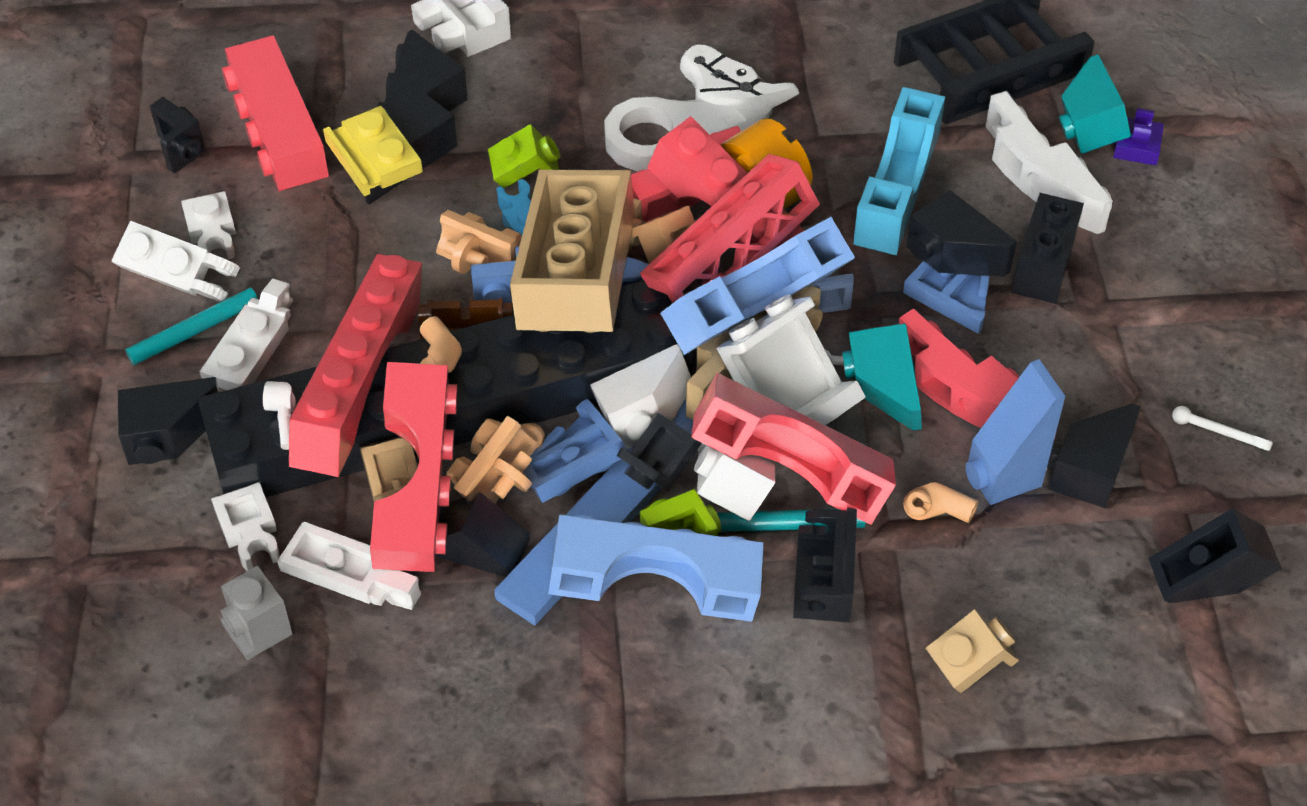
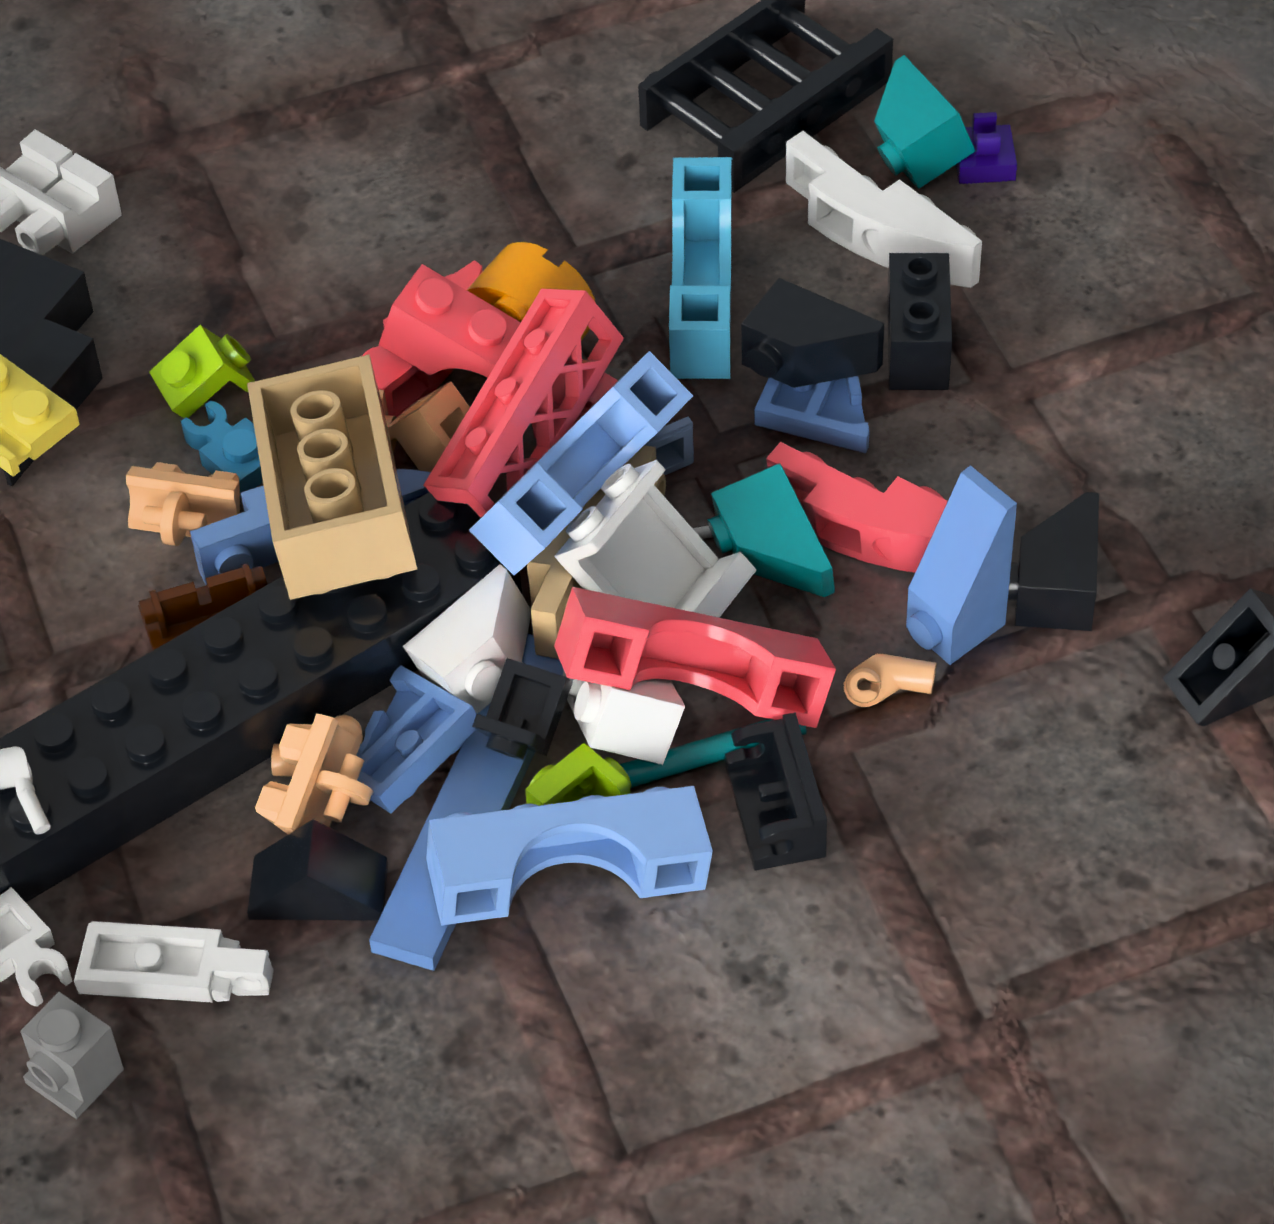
camera: 15 degrees left, 0 degrees up
coral arch [289,254,422,477] -> none
tan bracket [359,436,418,501] -> none
coral arch [370,362,458,572] -> none
light nougat arm [419,316,462,373] -> none
white animal [604,45,799,172] -> none
tan bracket [926,609,1019,693] -> none
white hinge [1172,406,1273,451] -> none

